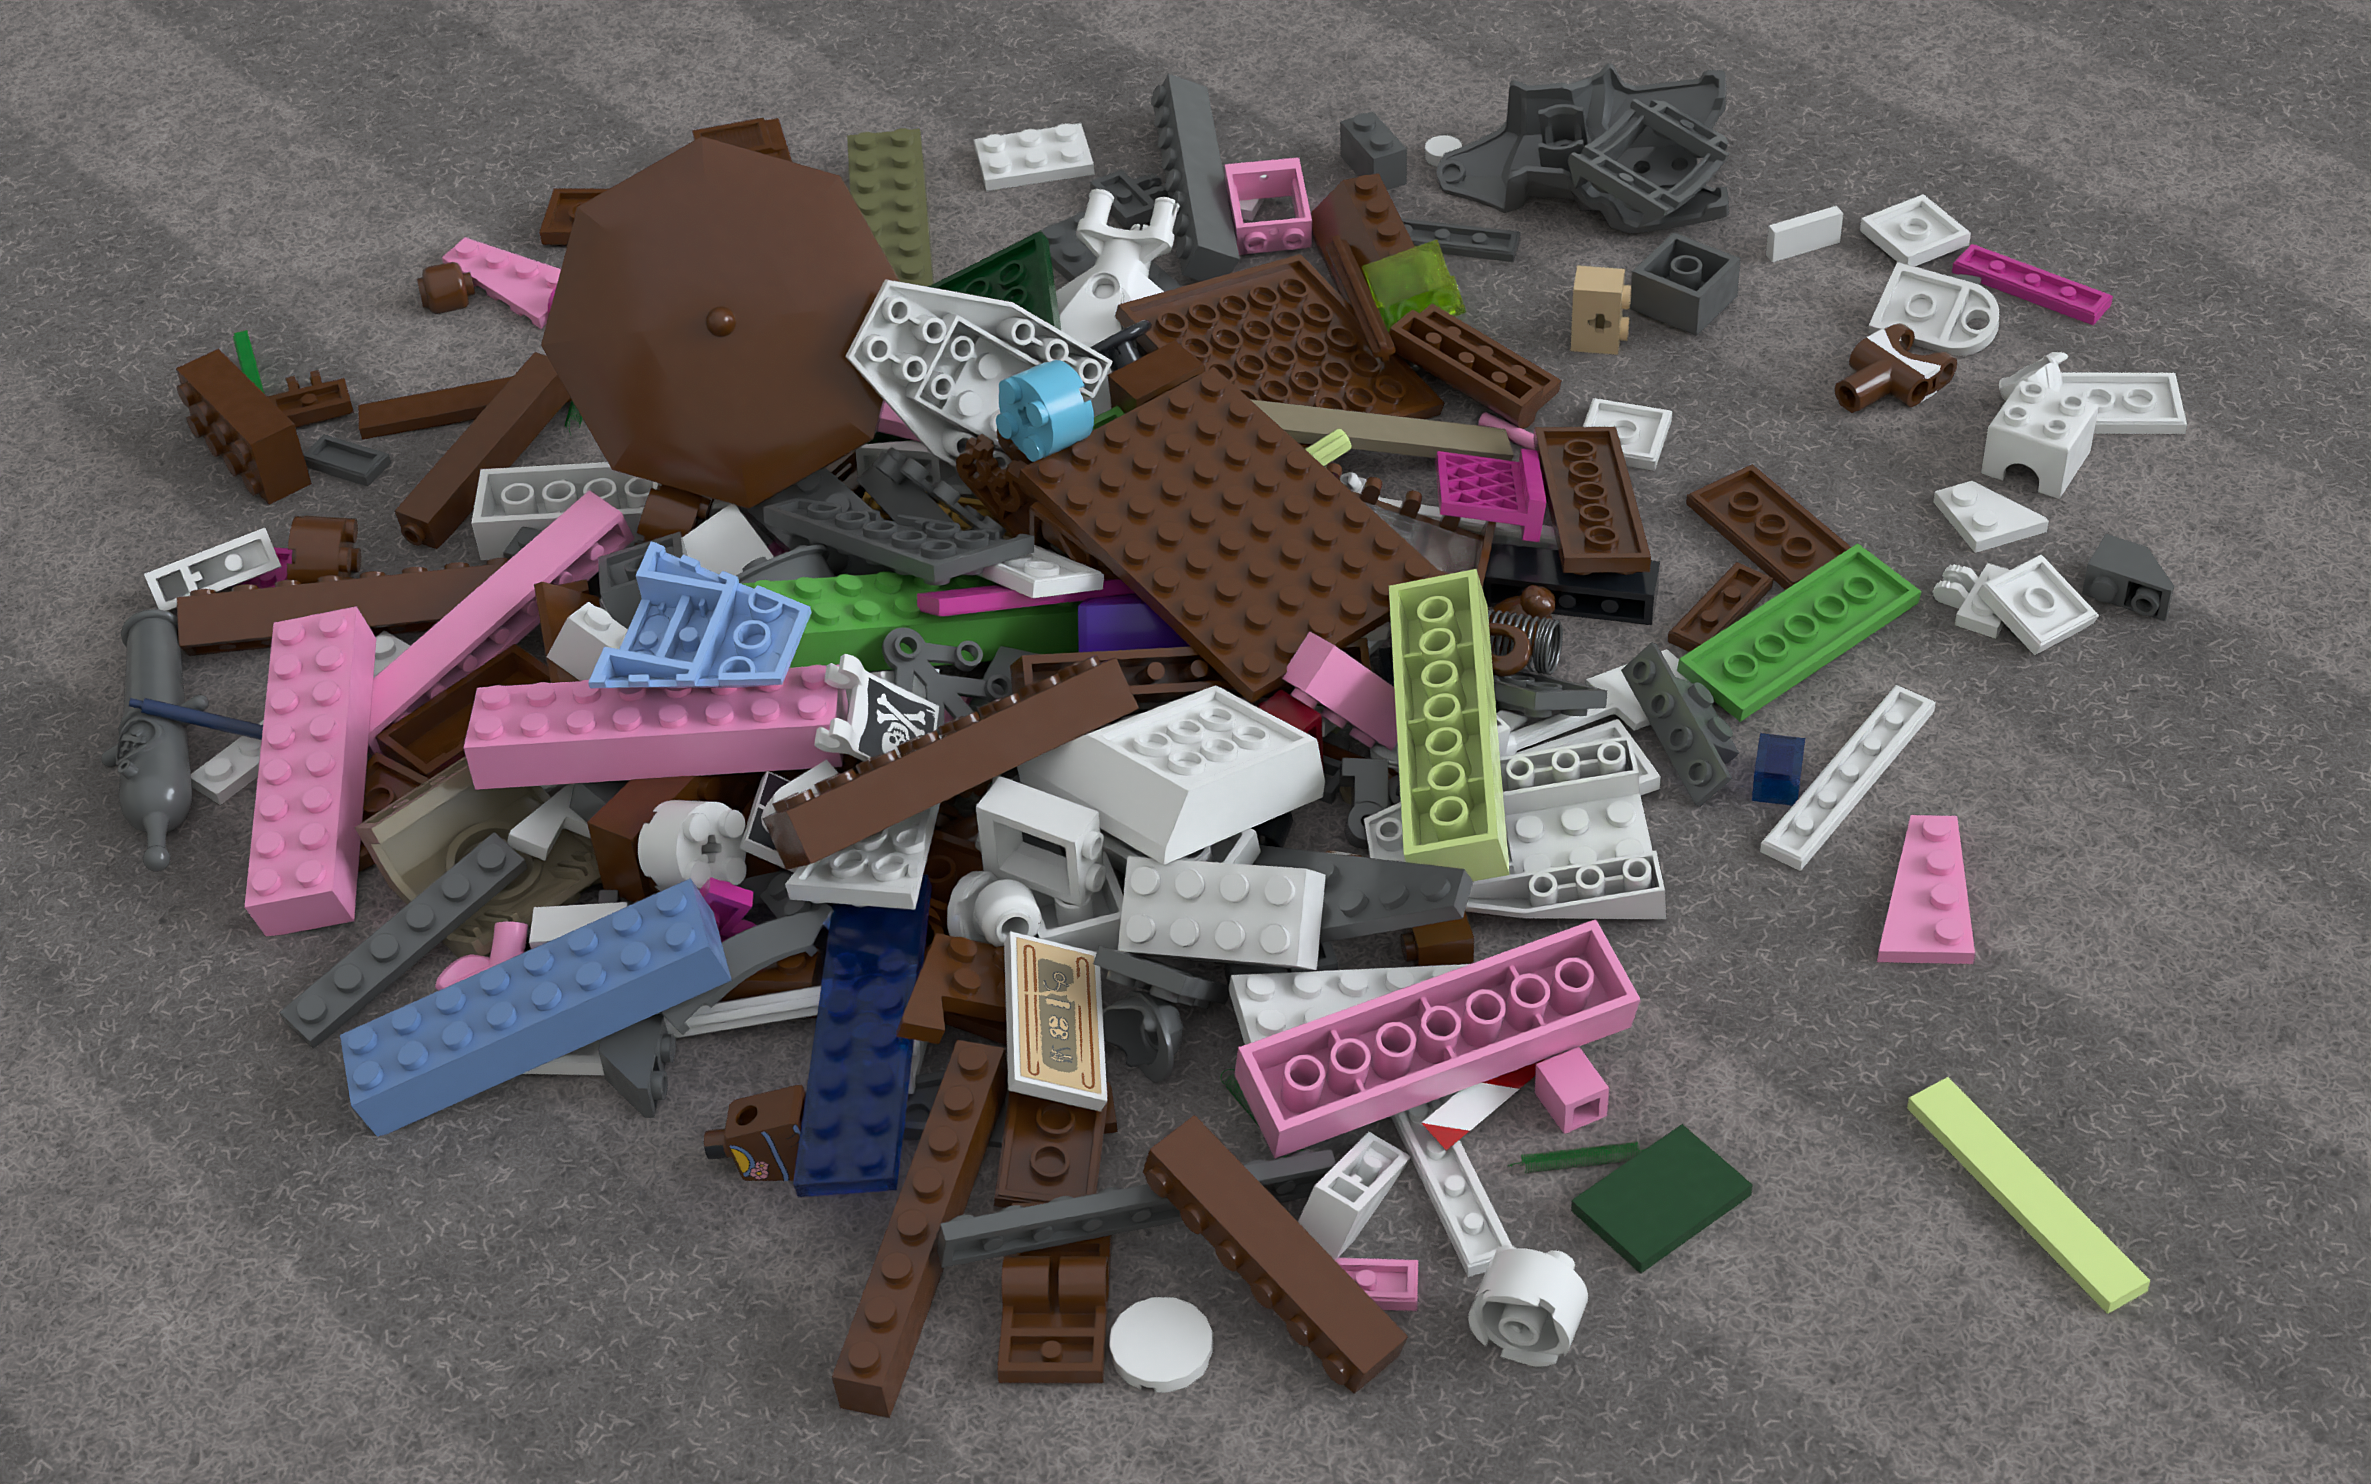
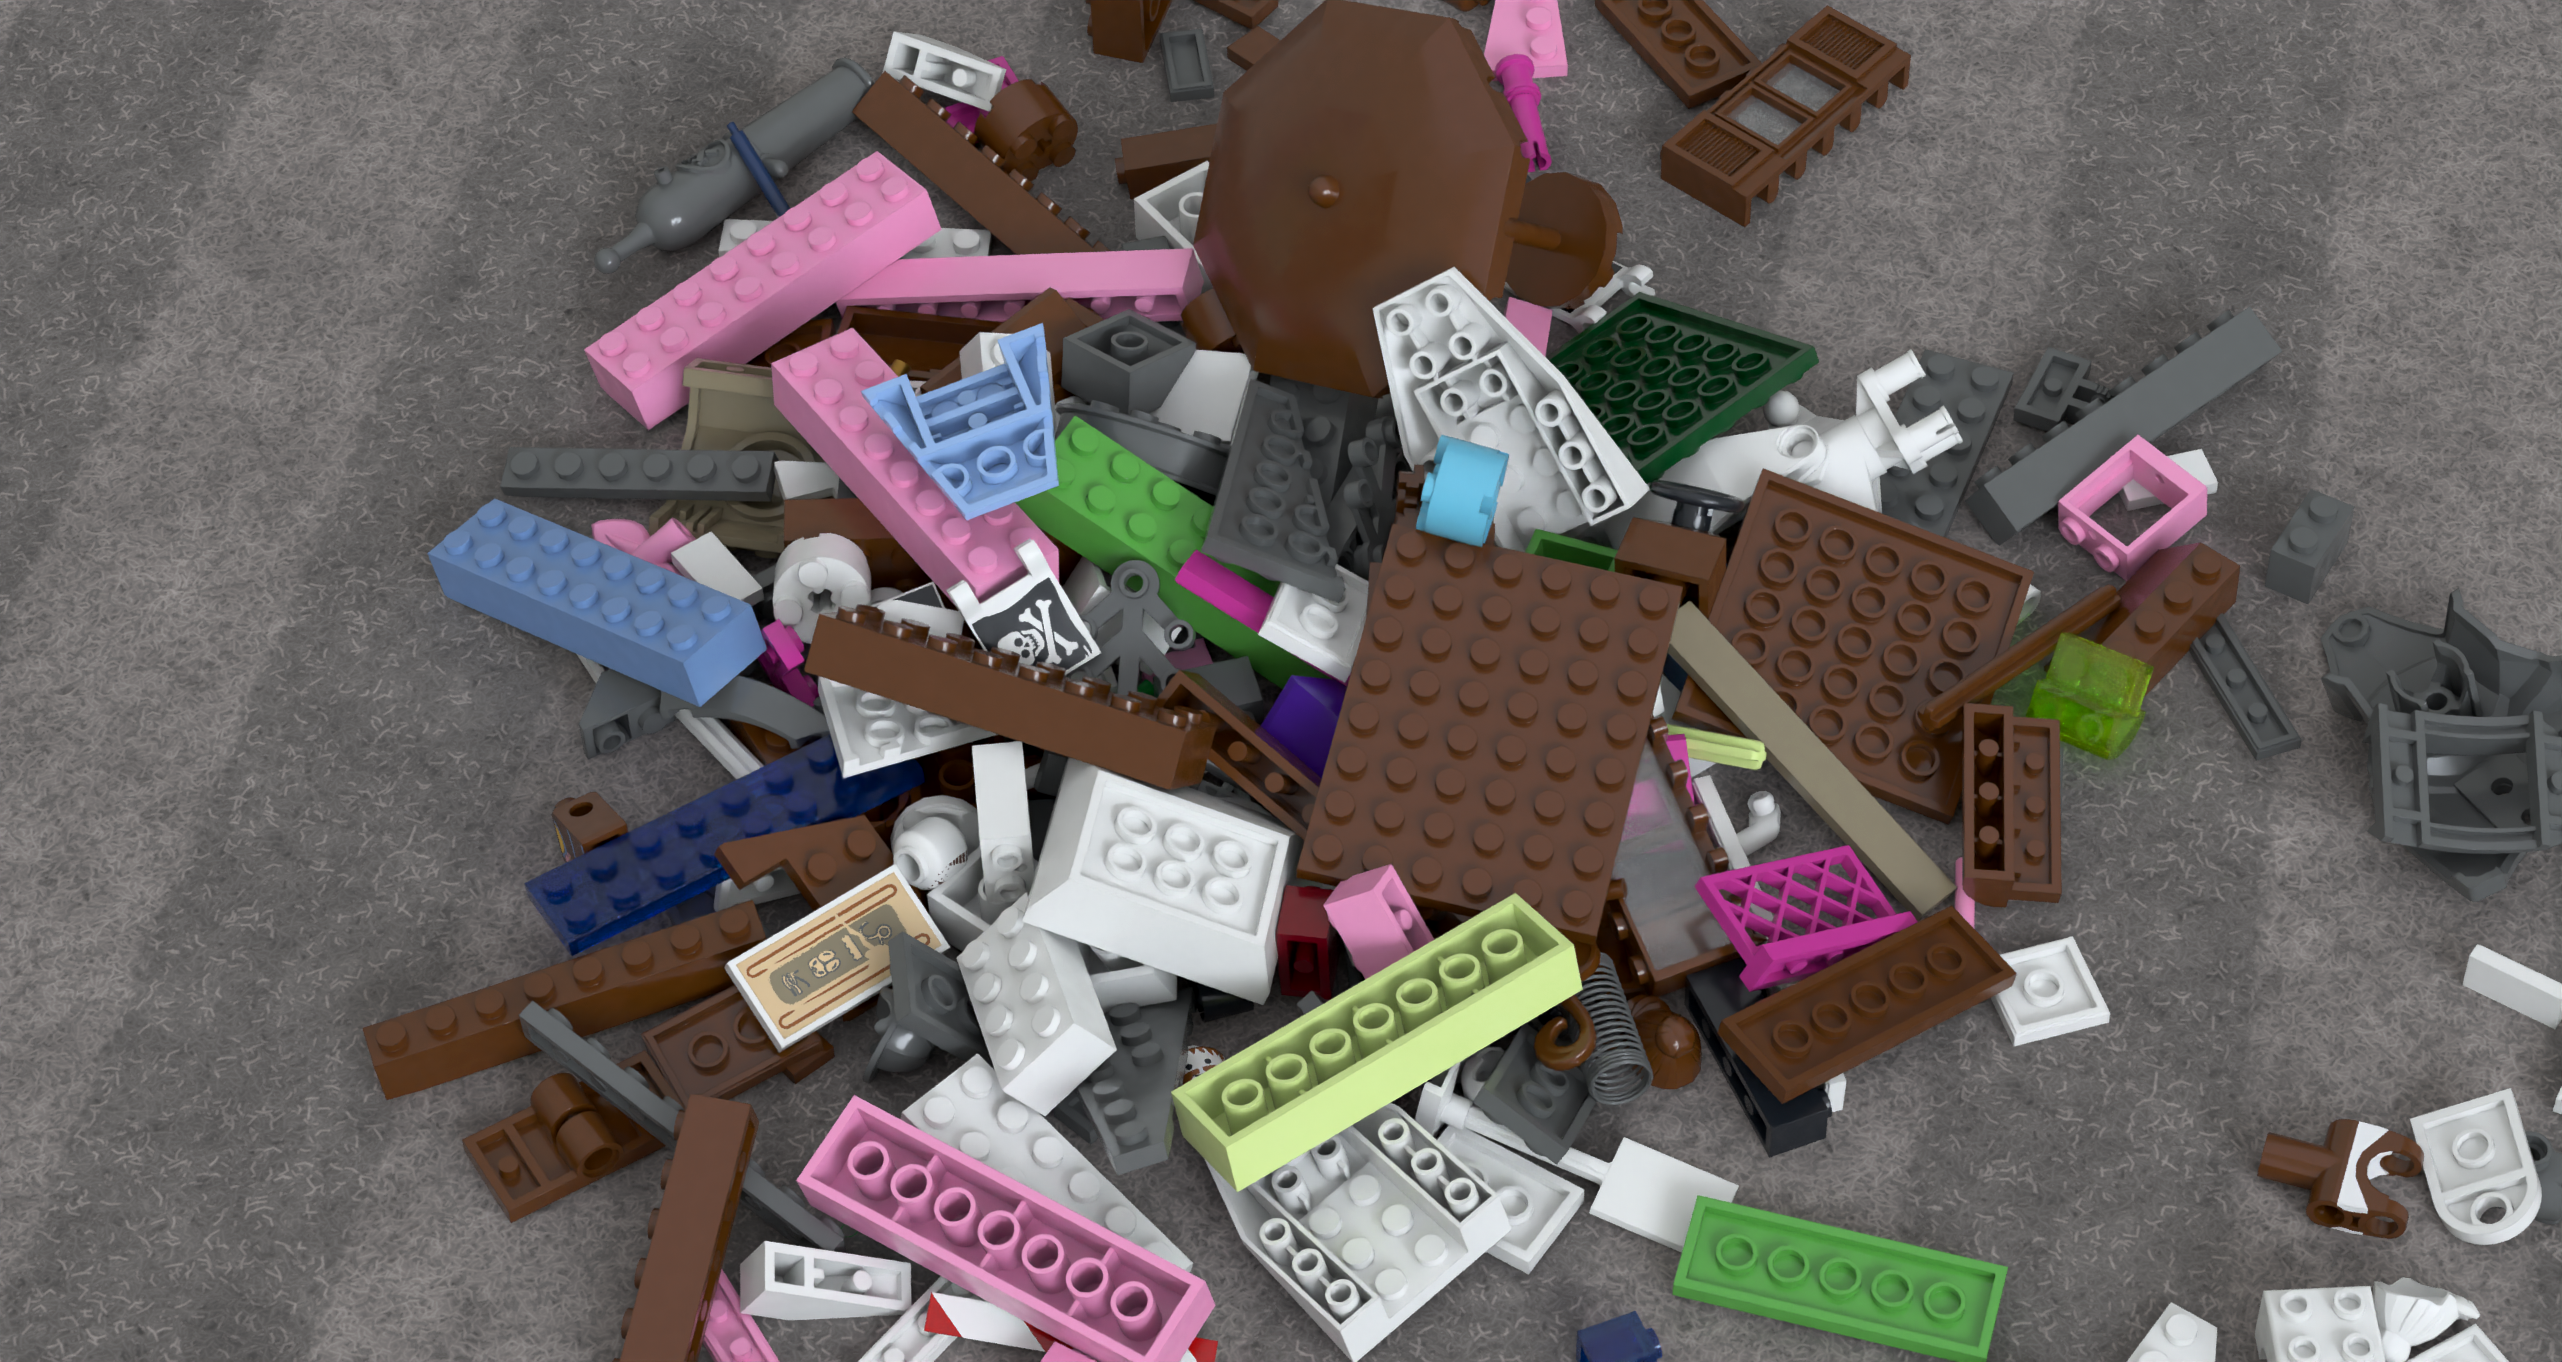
camera: 55 degrees right, 5 degrees up
olive brick [847,128,934,287] -> none
white plate [974,123,1095,191] -> none
white tile [1109,1297,1213,1393] -> none
reddish brown brick [1400,913,1474,967] -> none
white tile [1425,136,1462,167] -> none
tan brick [1571,266,1631,355] -> none
dark grey bracket [1621,642,1739,807] -> none
dark grey brick [1630,232,1741,336] -> none
reddish brown tile [1668,562,1773,652] -> none
reddish brown tile [1686,464,1851,590] -> none

